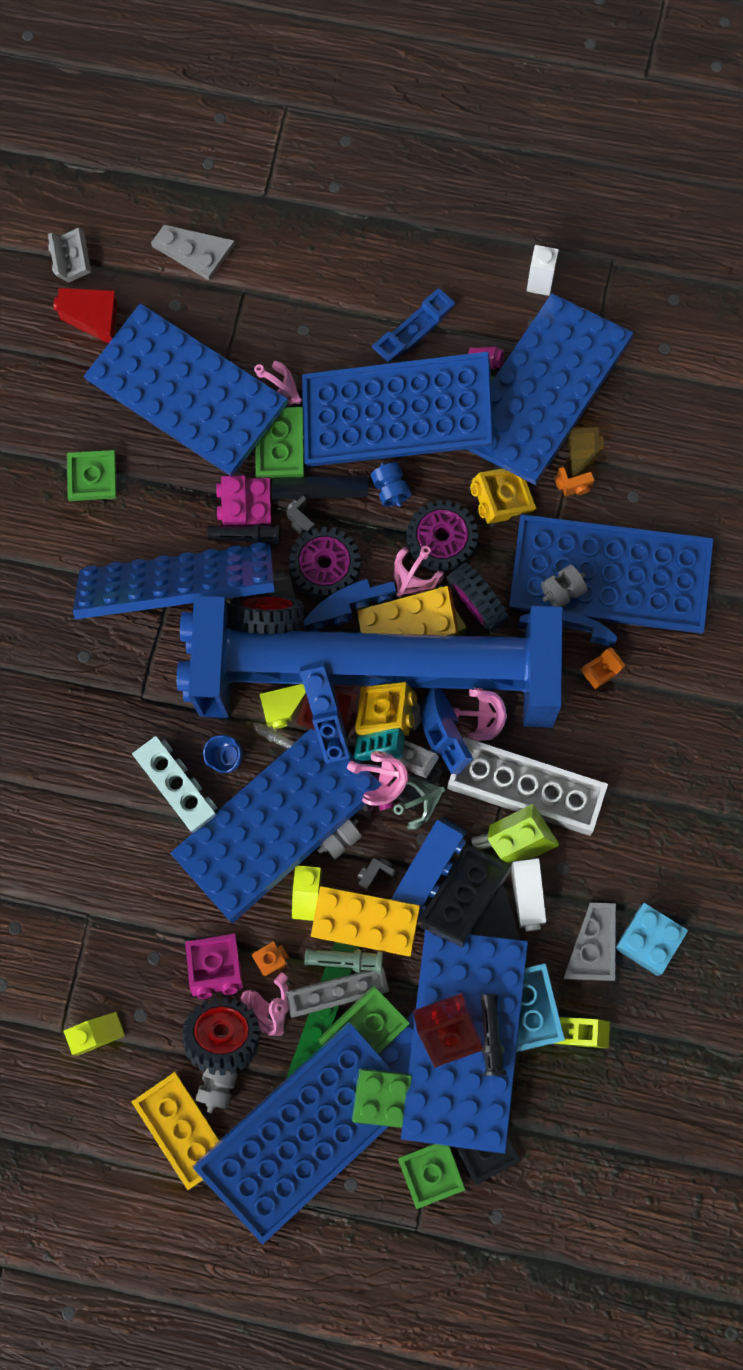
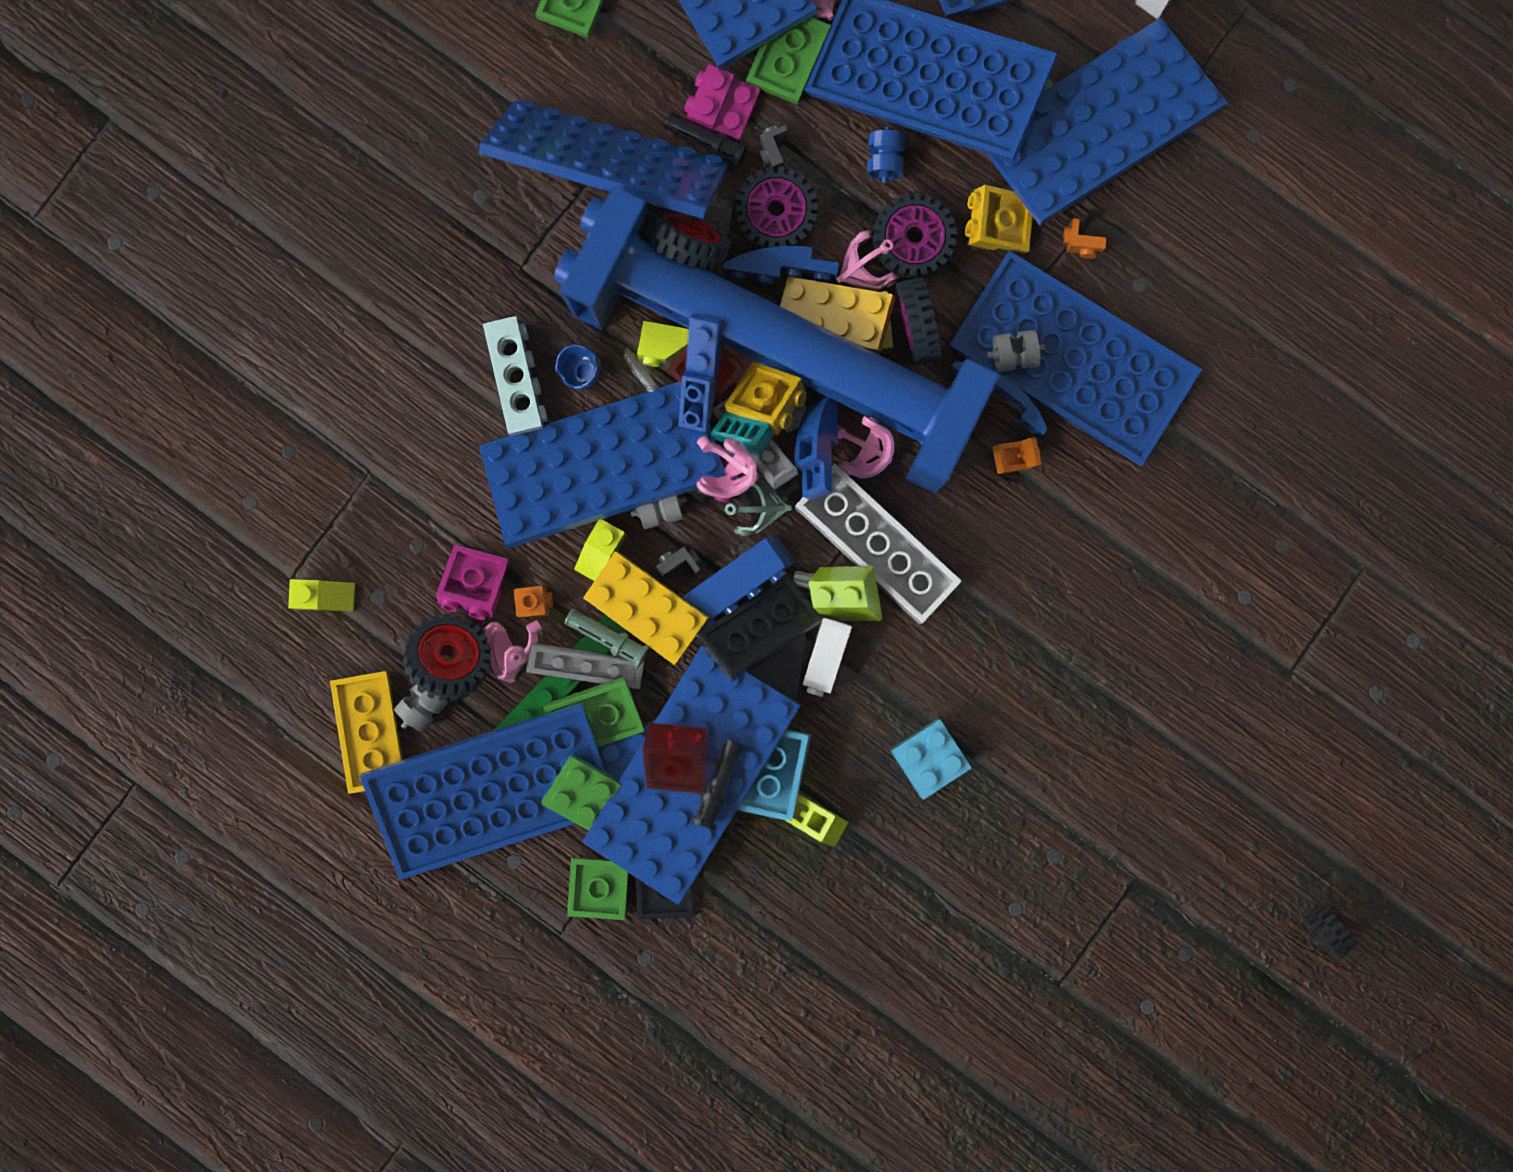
camera: 25 degrees right, 10 degrees up
black tile [272,476,368,499] -> none
dark pink cone [468,346,504,370] -> none
light grey wing [563,903,616,981] -> none
clear yellow slope [568,427,604,478] -> none

